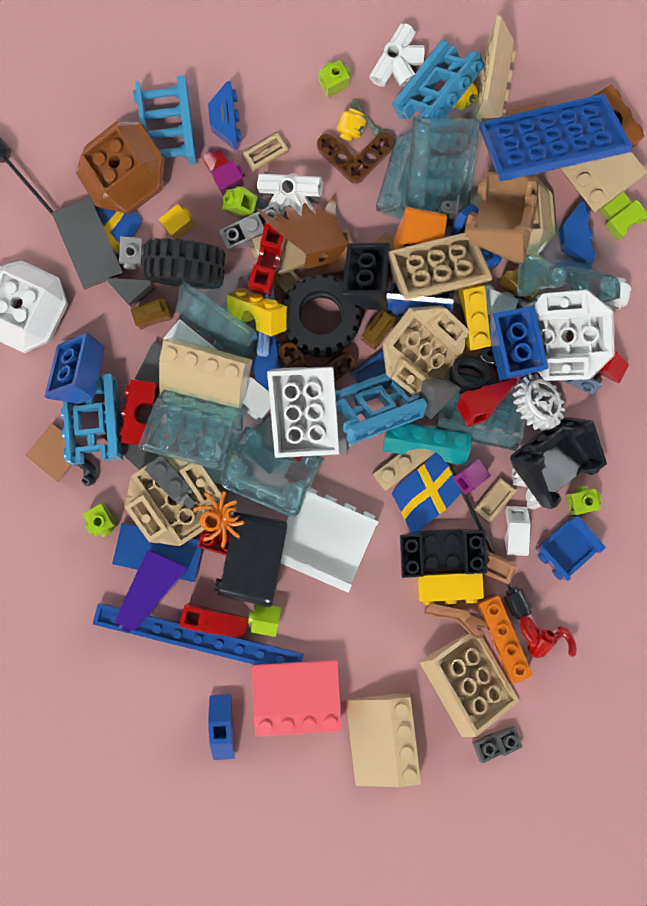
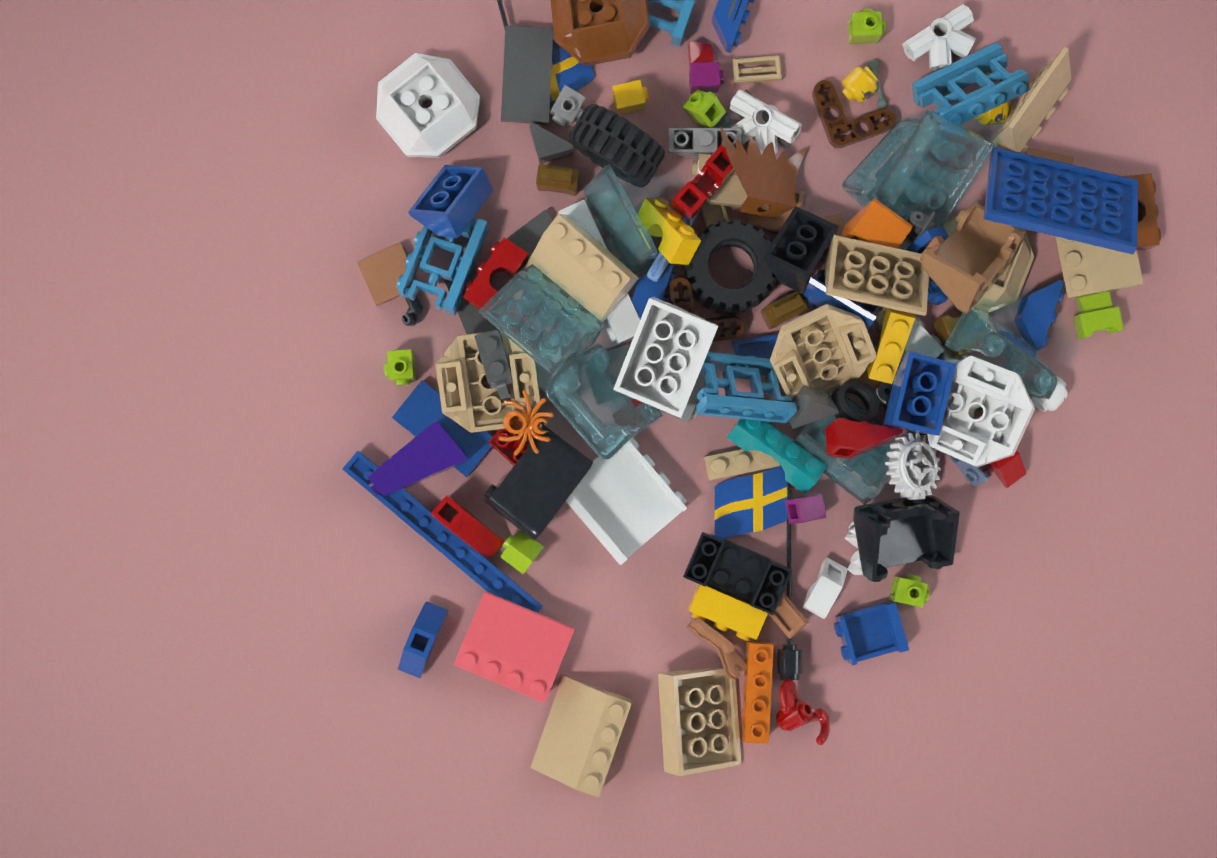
camera: 20 degrees right, 0 degrees up
dark grey slope [472,726,523,763] -> none
tan tile [474,477,517,523] -> none

